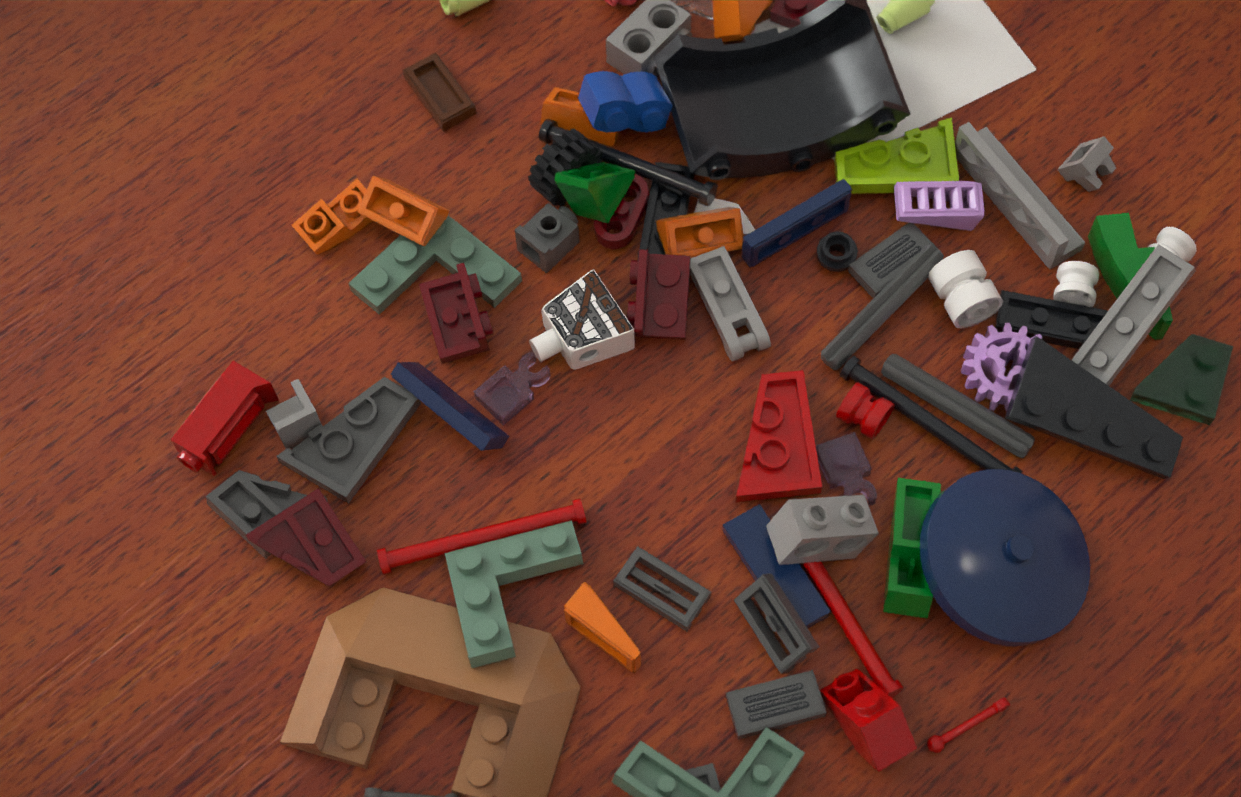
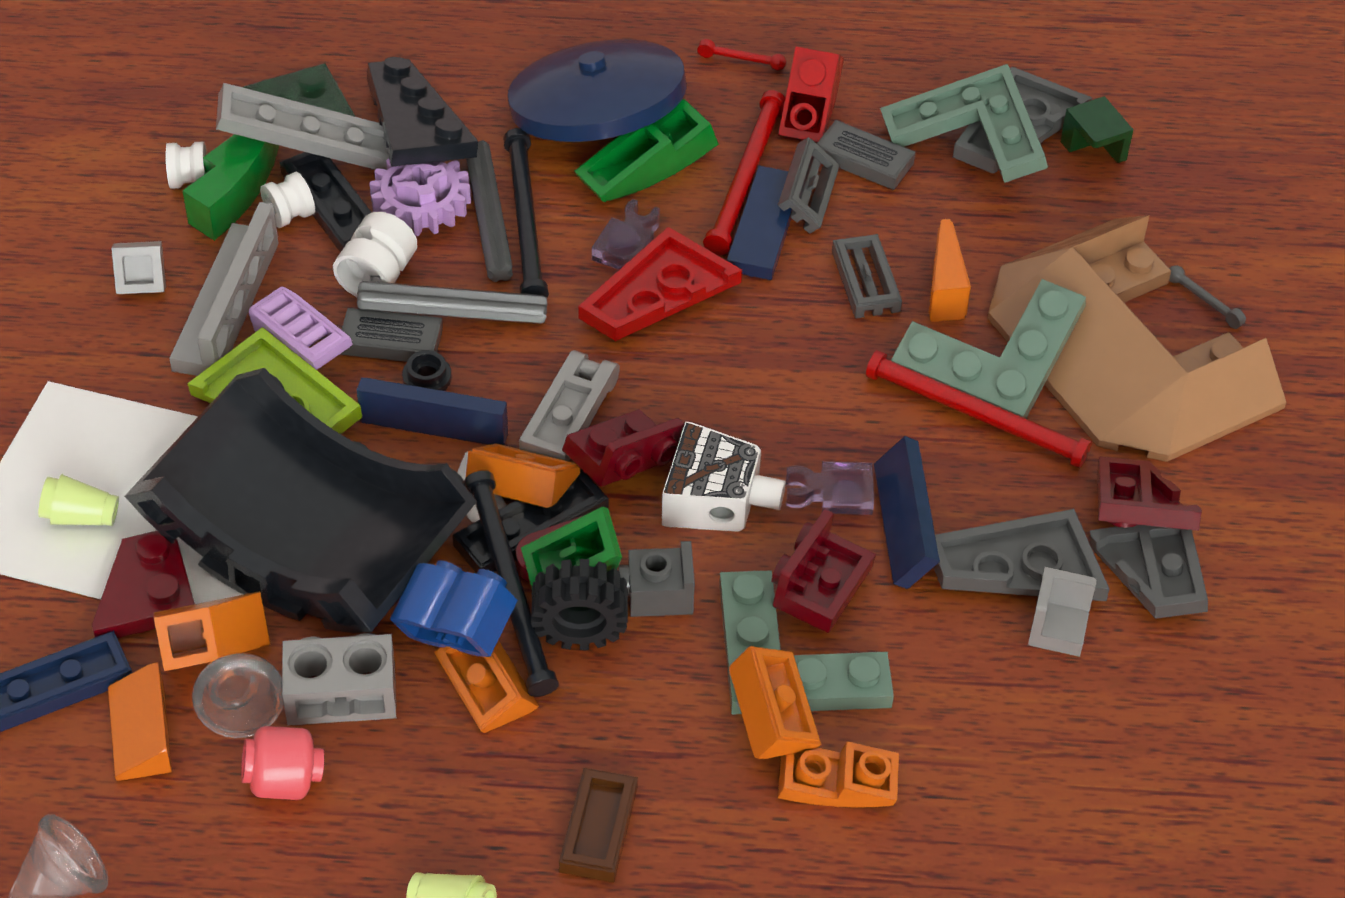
camera: 140 degrees left, 15 degrees down
red window [170,361,279,476] -> none
light grey brick [766,495,879,565] -> none
red wheel [836,382,895,440] -> none

